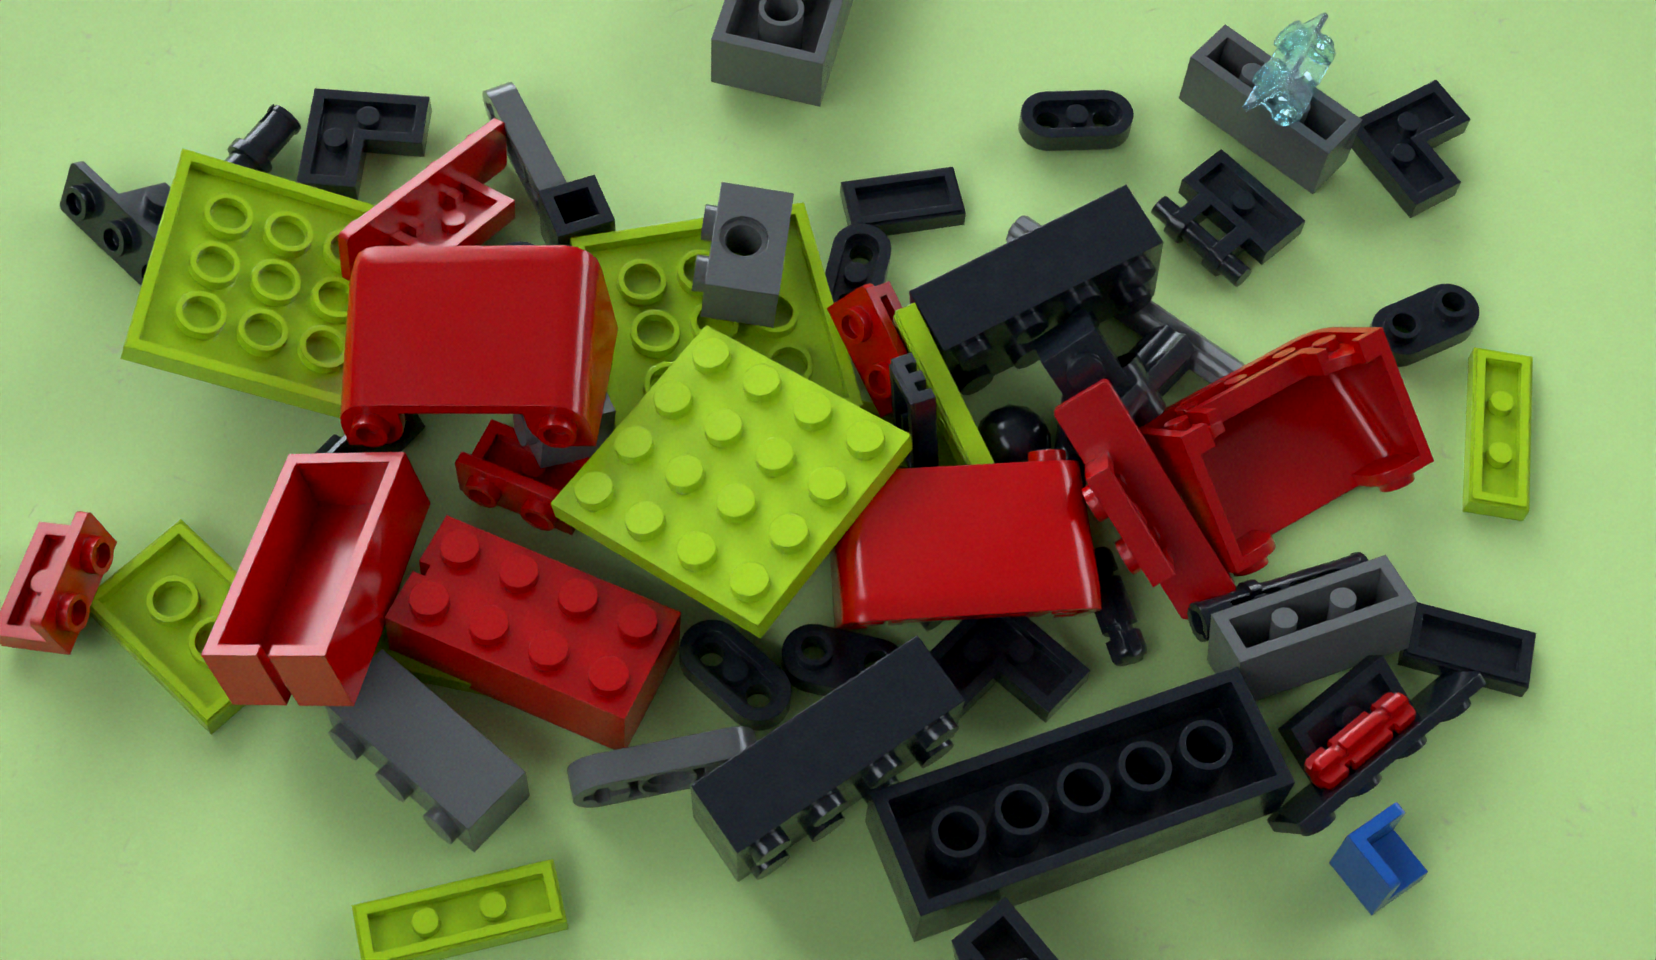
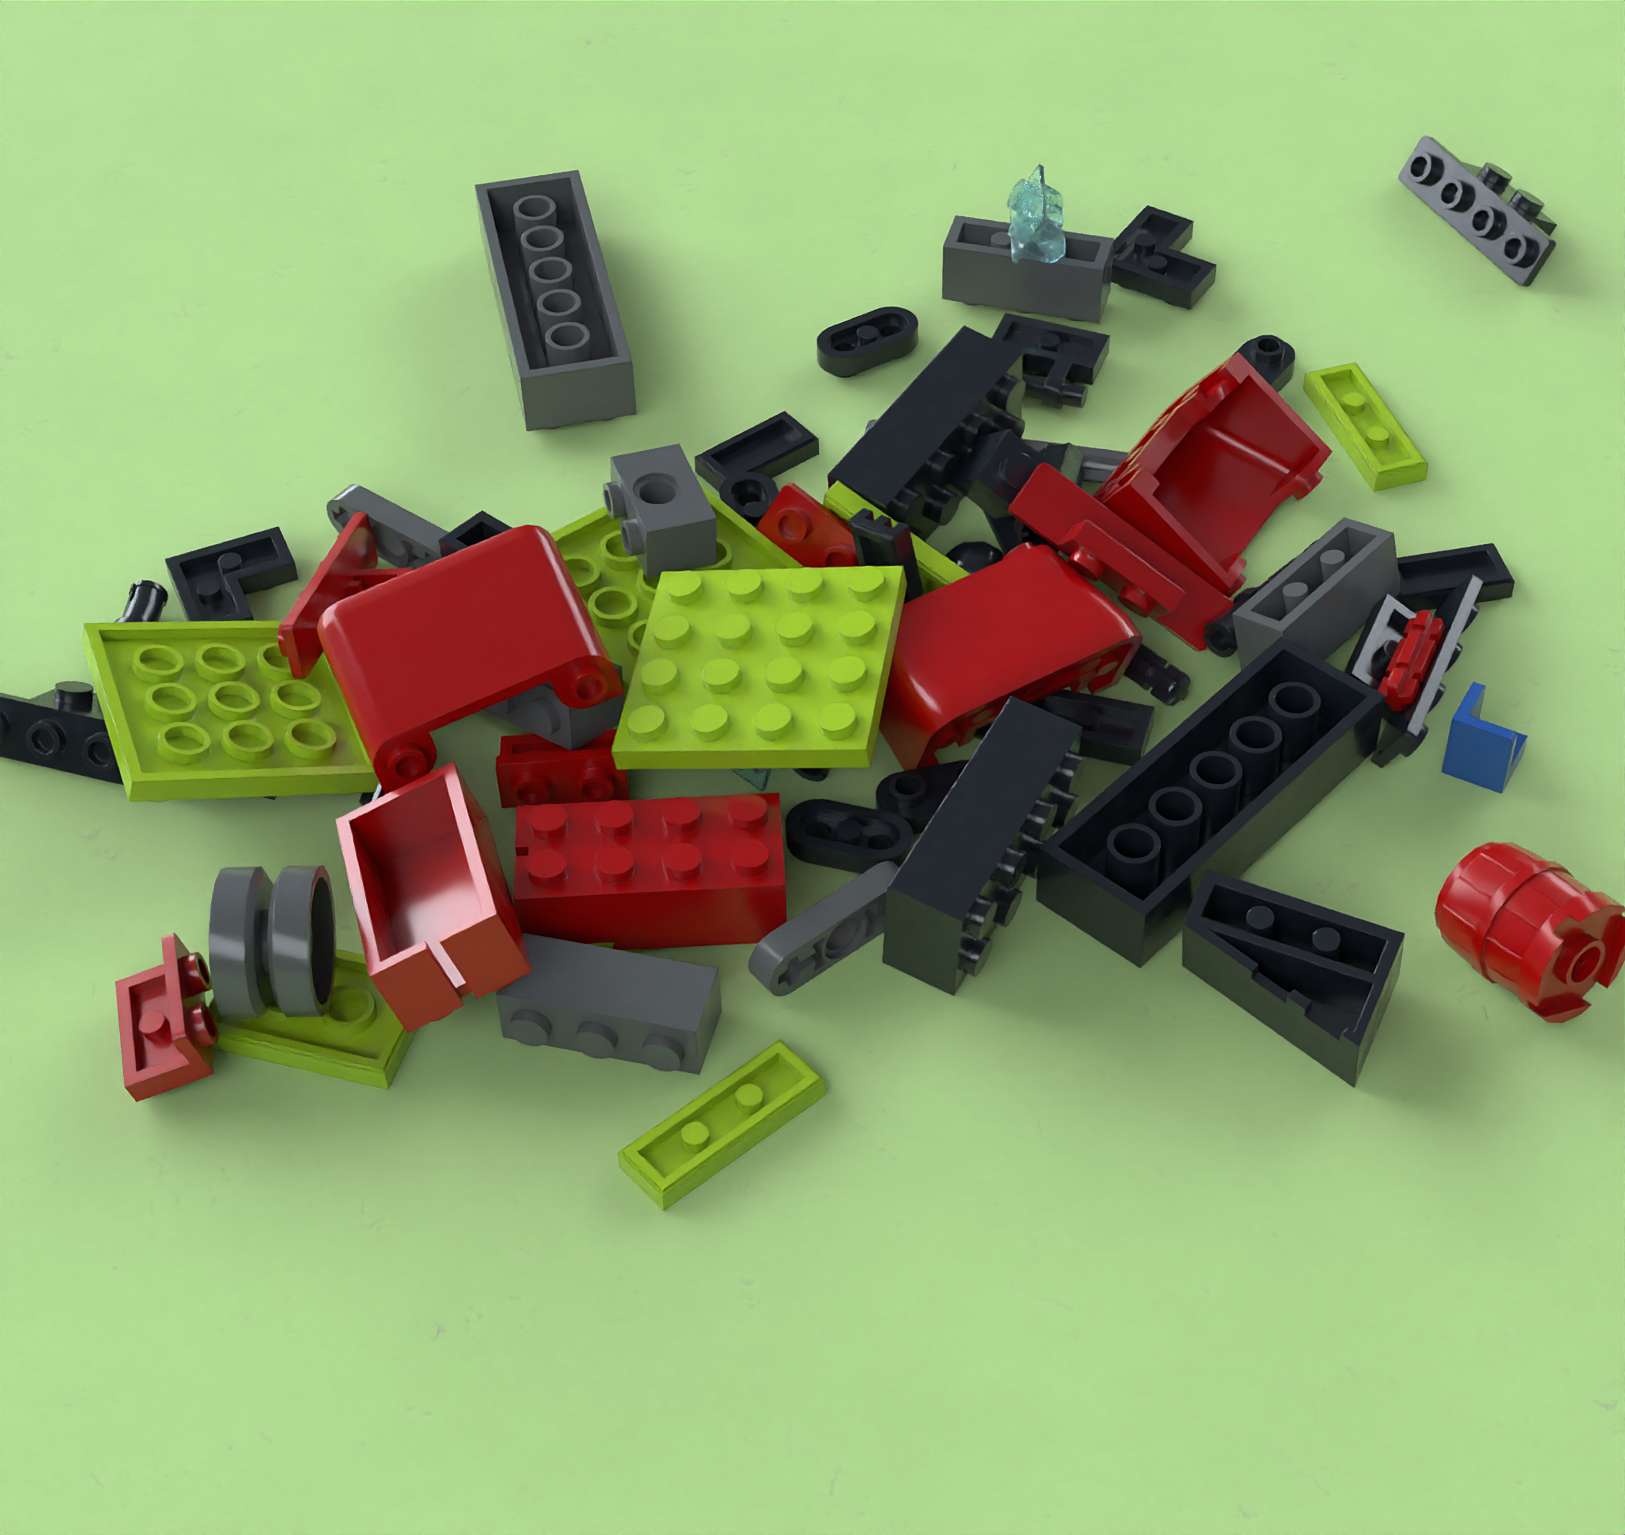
camera: 20 degrees left, 15 degrees down
none -> dark grey wheel [209,865,336,1018]

